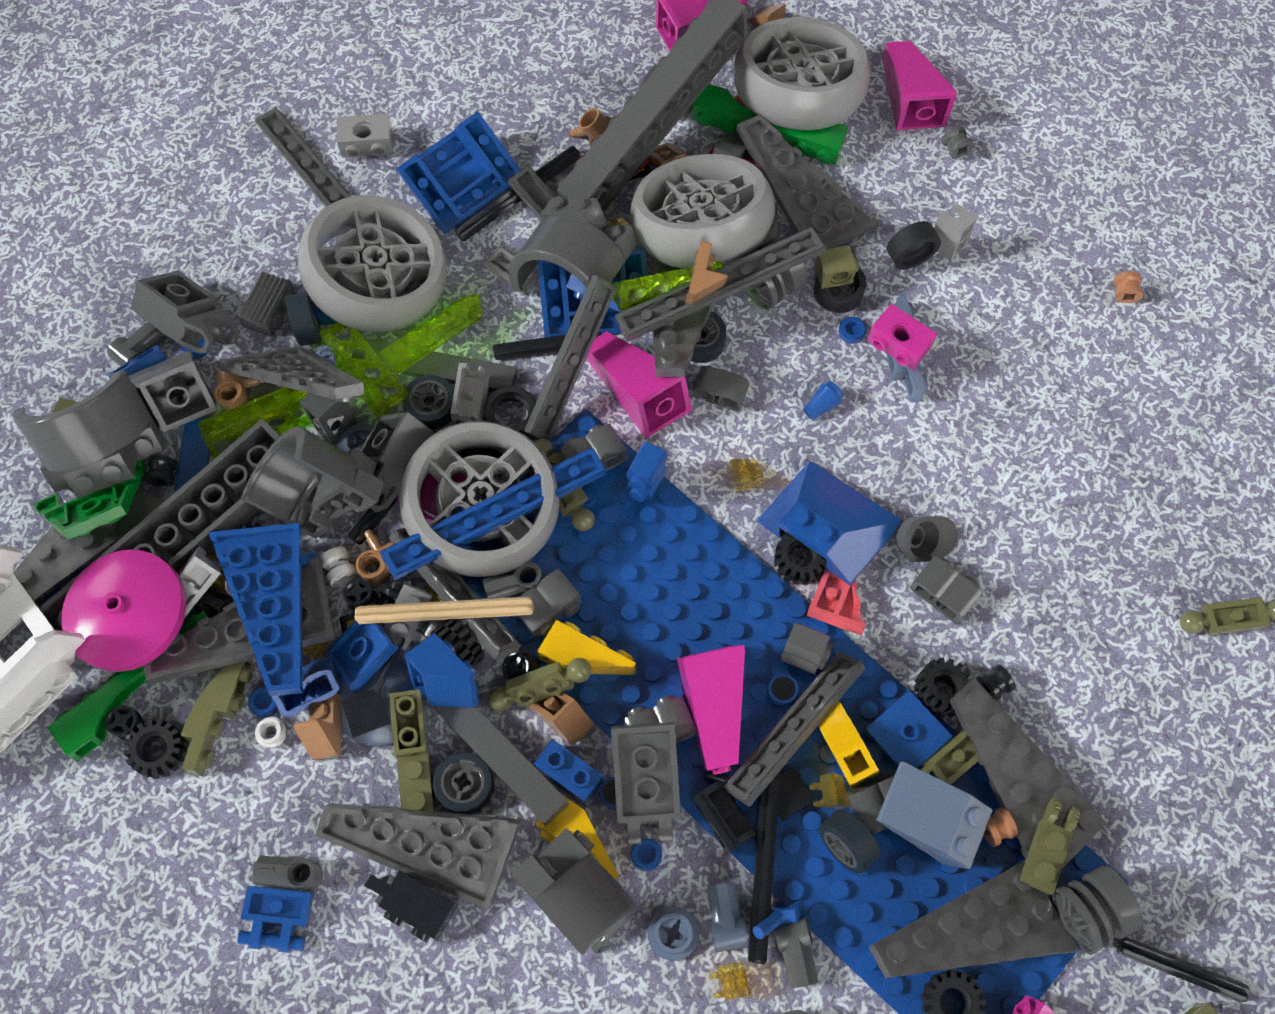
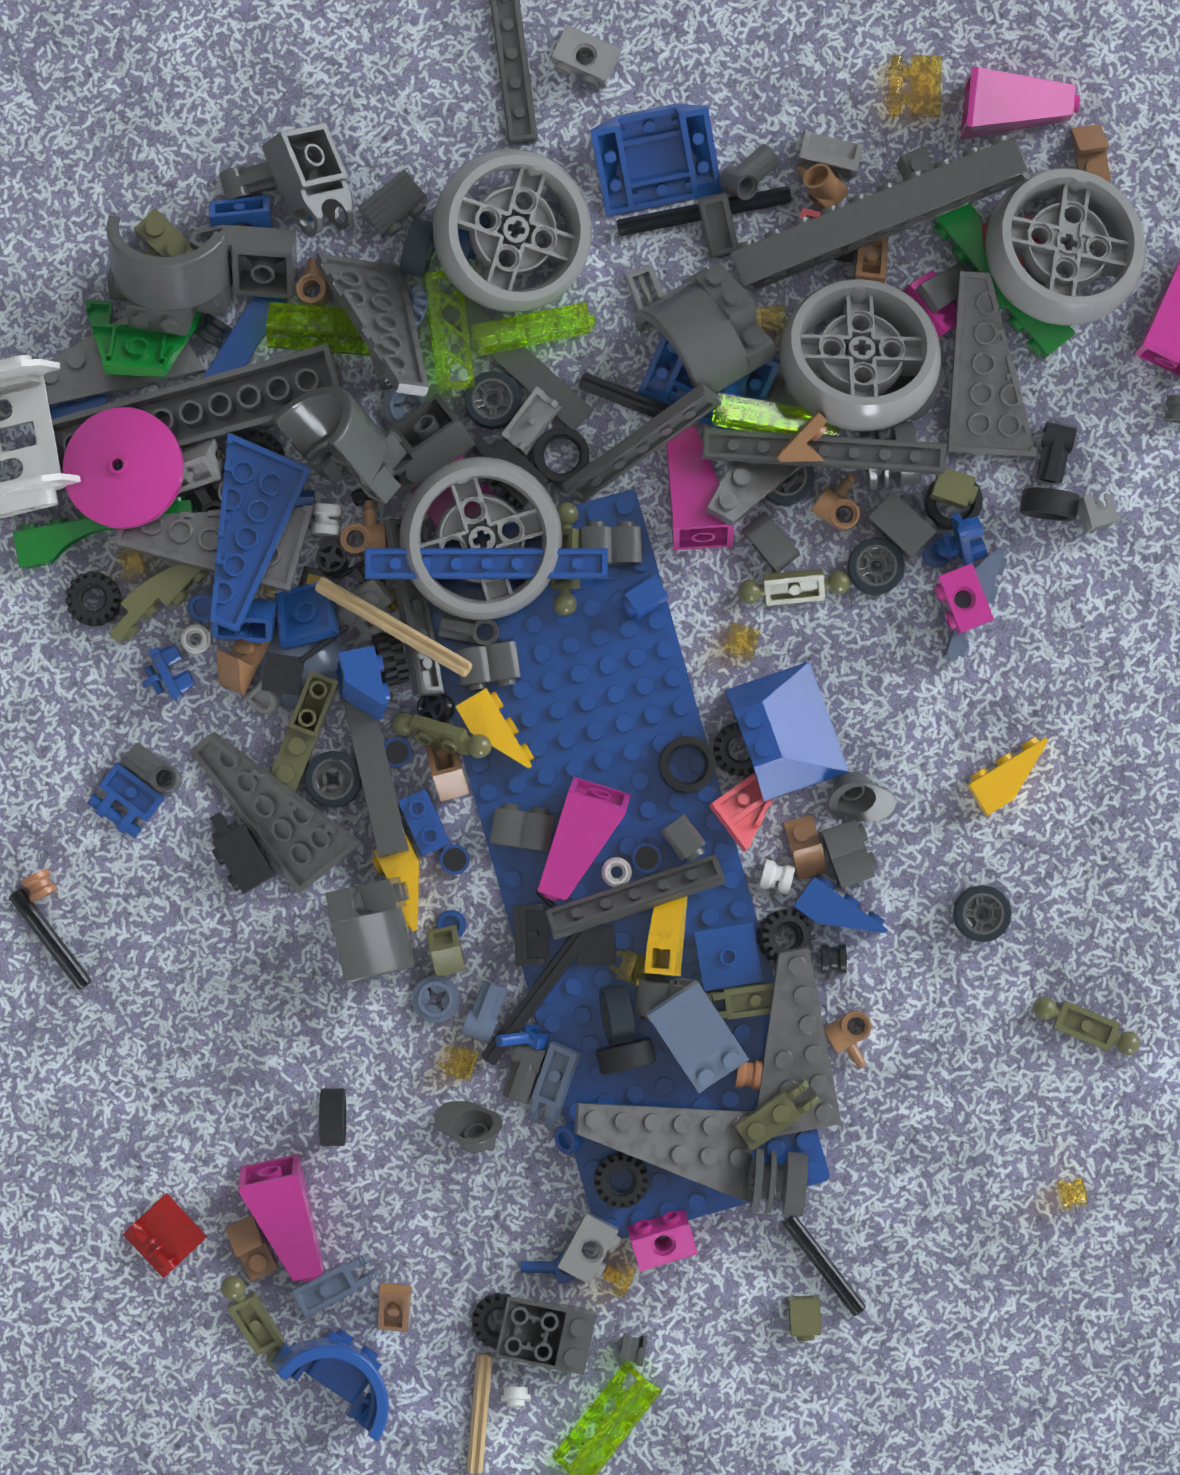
camera: 30 degrees right, 20 degrees up
black wheel [105,705,144,740] -> none
dark grey tile [611,722,681,845] -> none
blue cone [802,381,844,421] -> none
none -> clear yellow slope [118,549,148,582]
none -> blue hips [141,645,196,701]
none -> light grey tile [245,681,281,714]
none -> black tile [384,737,412,767]
none -> olive brick [427,925,466,977]
none -> sand blue hinge [528,1041,581,1130]
none -> blue tile [554,1123,584,1155]
none -> black tyre [596,1038,657,1075]
none -> white plate [602,857,632,887]
none -> black tyre [659,736,716,793]
none -> dark grey piece [719,144,780,200]
none -> olive plate [738,568,851,606]
none -> white wheel [759,859,795,895]
none -> medium nougat slope [783,815,827,880]
none -> blue slope [792,876,888,933]
none -> light grey hinge [798,131,864,177]
none -> medium nougat piece [811,473,860,531]
none -> medium nougat piece [824,1010,872,1069]
none -> wheel [847,537,905,596]
none -> dark grey brick [868,491,937,564]
none -> clear yellow plate [886,55,942,118]
none -> blue hips [936,512,988,566]
none -> wheel [953,885,1012,942]
none -> yellow slope [966,736,1048,816]
none -> black piece [1036,421,1077,484]

